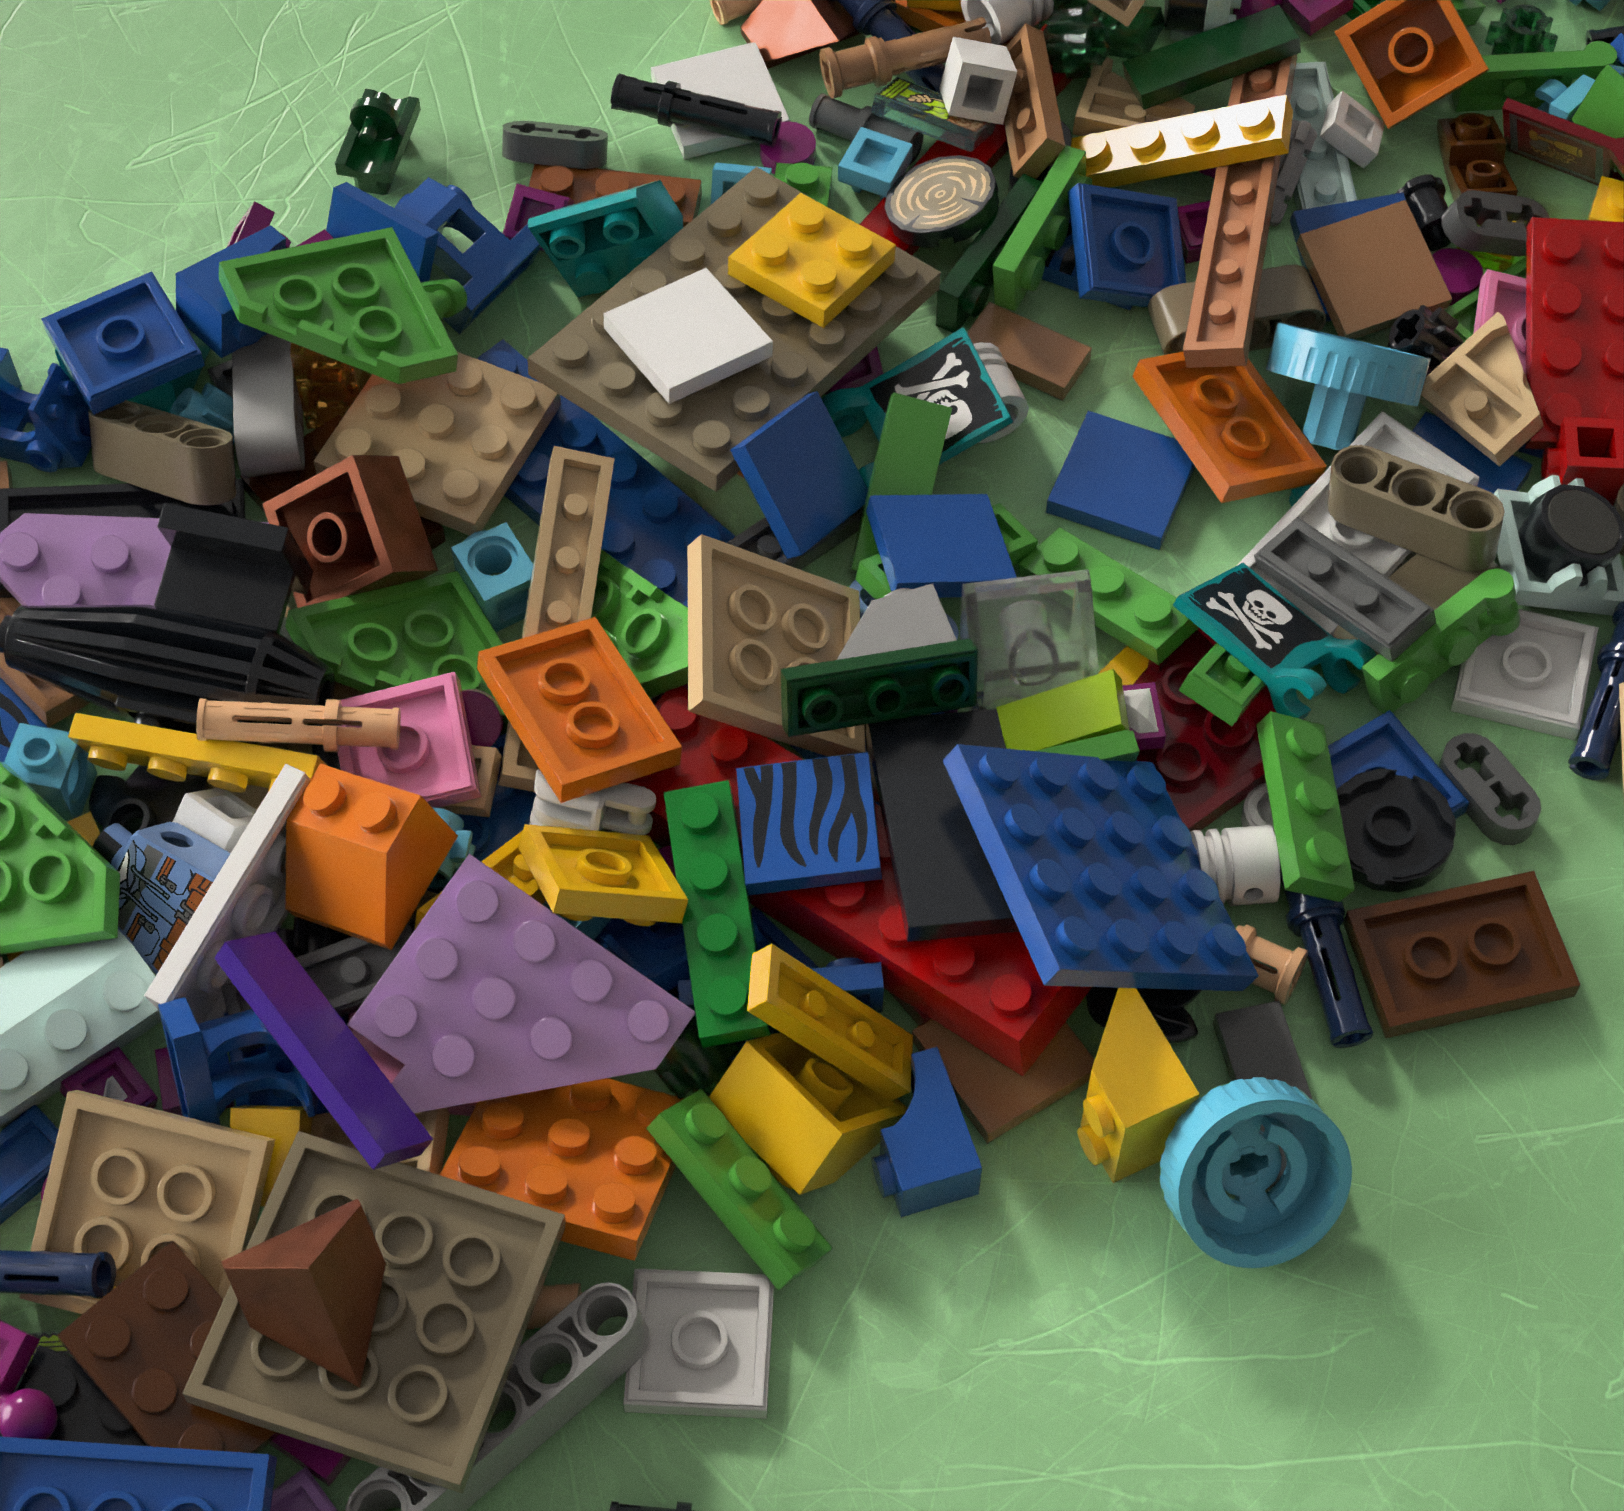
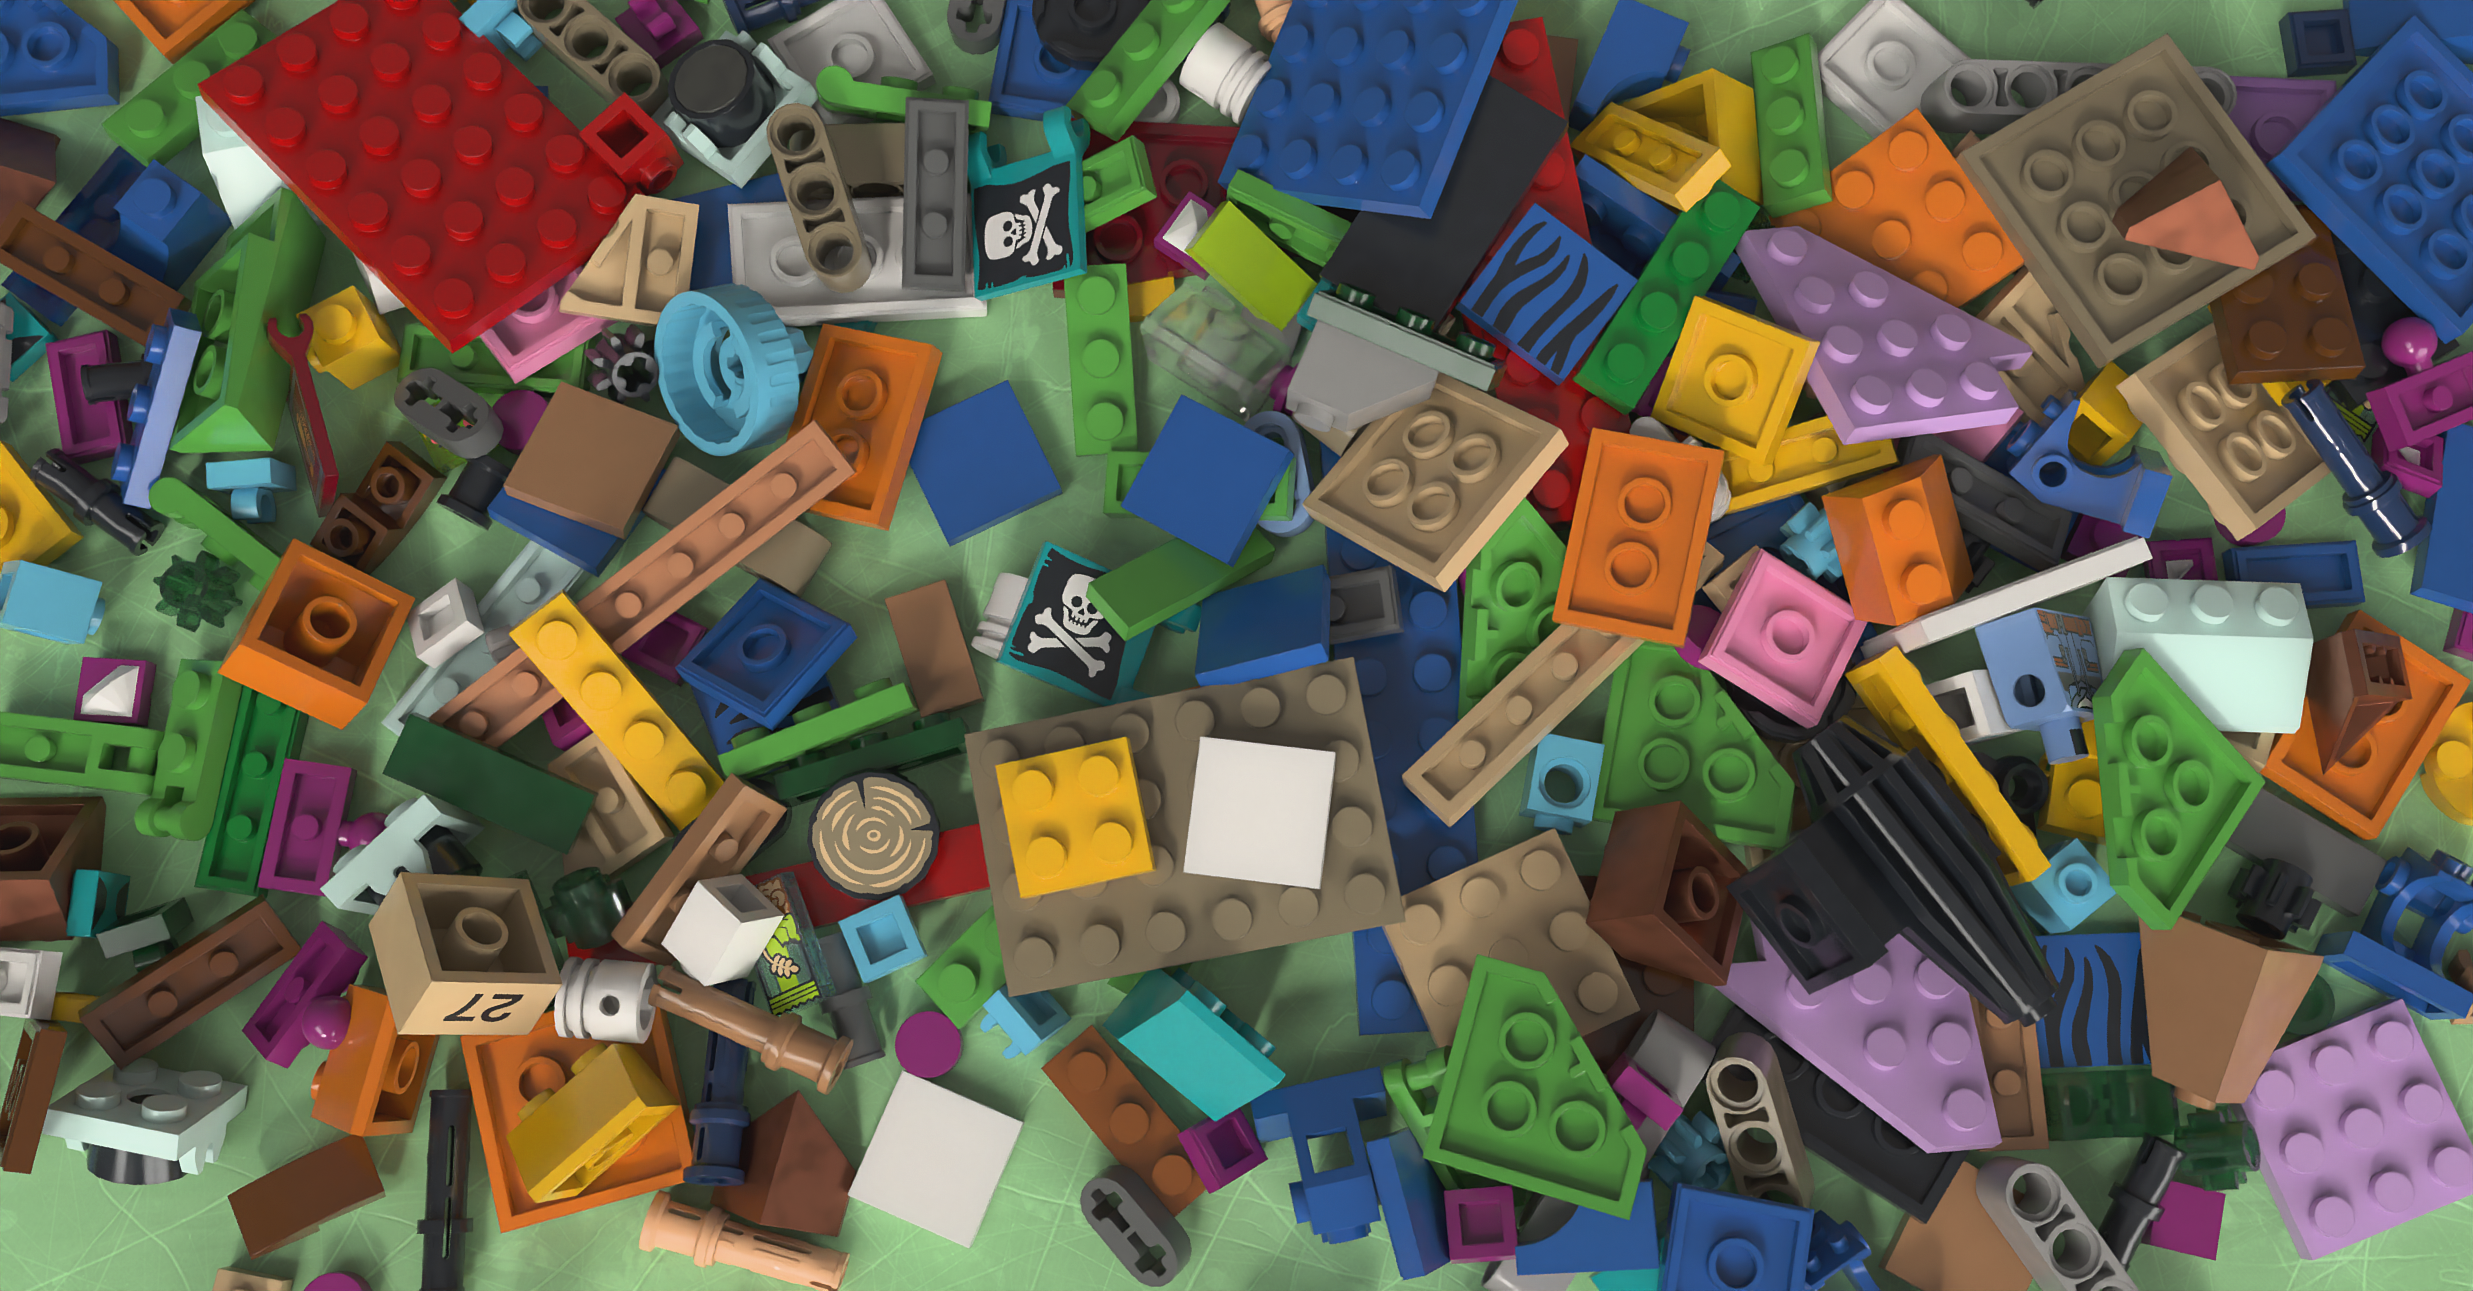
camera: 140 degrees left, 20 degrees up
light nougat pin [196,698,401,752] -> none
dark purple tile [214,931,433,1170] -> none
black pin [610,73,782,147] -> none
none -> magenta tile [1606,1052,1684,1131]

